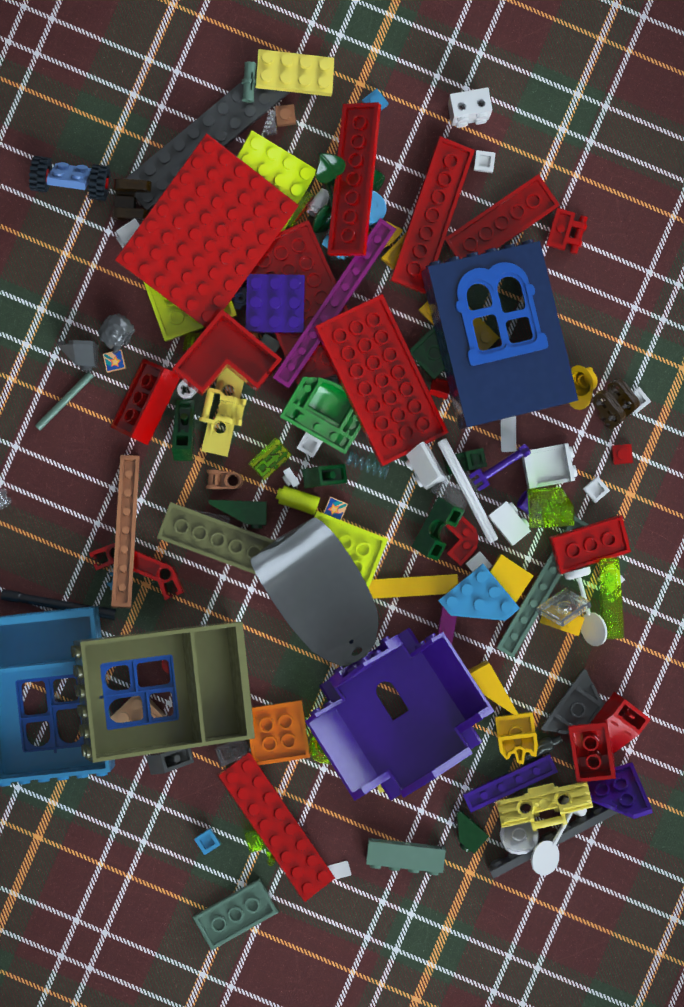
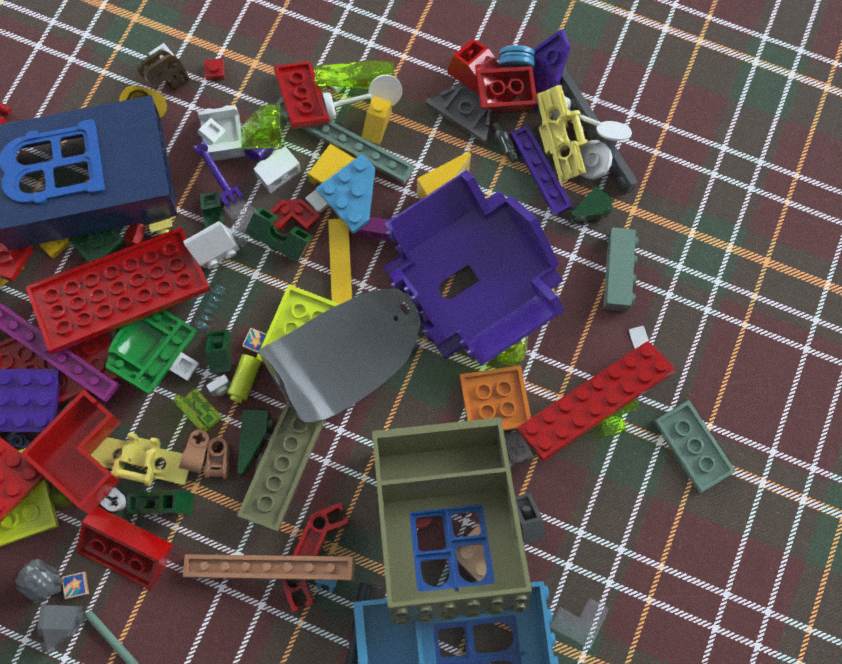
camera: 95 degrees left, 15 degrees down
dark azure plate [194,827,221,855] -> none
white axle [438,438,498,543] -> none
yellow plate [494,712,538,765] -> none
white sticker [501,416,517,452] -> none
clear tile [536,588,592,627] -> none
white tile [583,476,610,503] -> none
none -> light yellow plate [149,219,173,235]
none -> nougat piece [179,429,209,474]
none -> white plate [197,118,226,145]
none -> dark azure head [499,45,535,69]
none -> clear tile [550,598,609,649]

